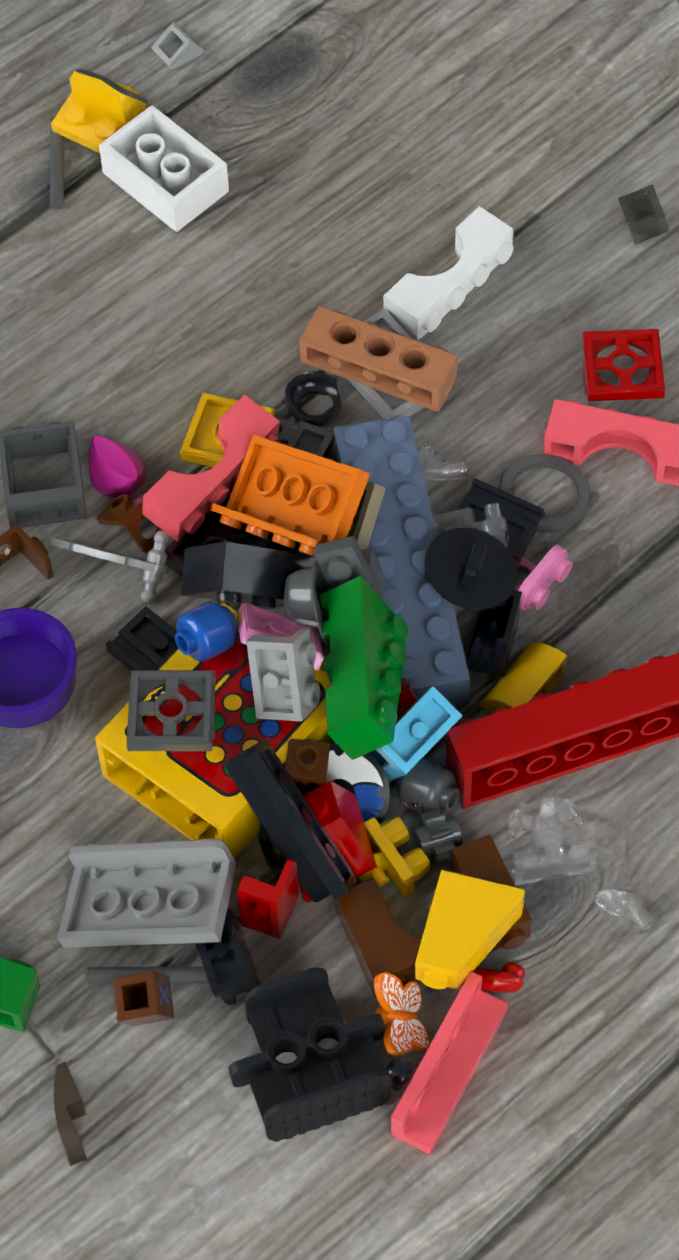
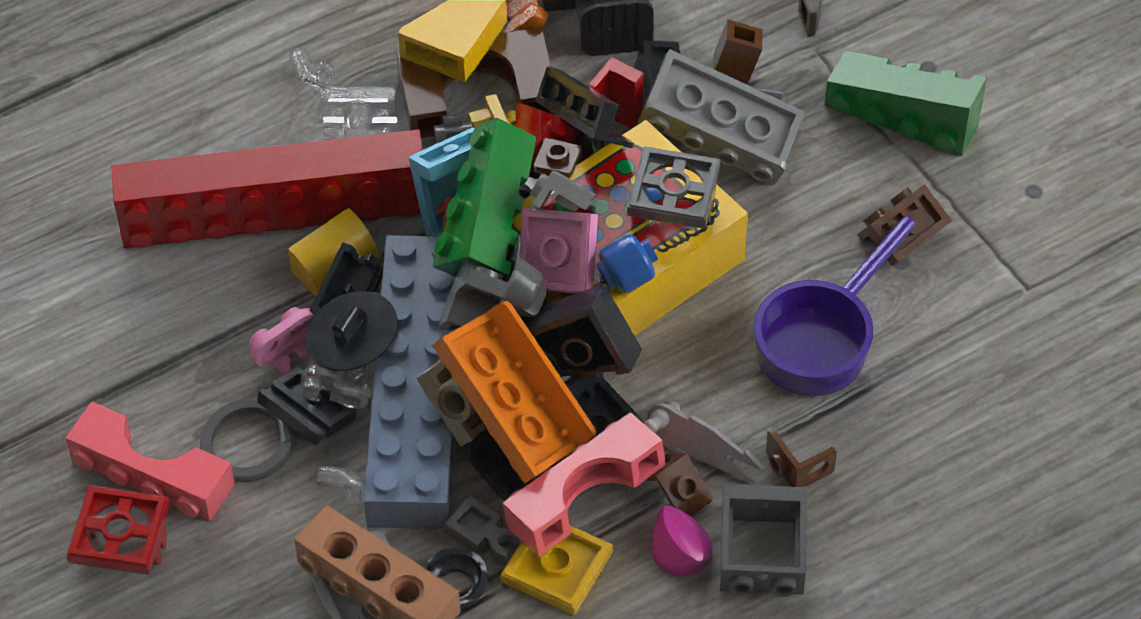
camera: 170 degrees left, 5 degrees down
black plate [106,606,179,670] -> none

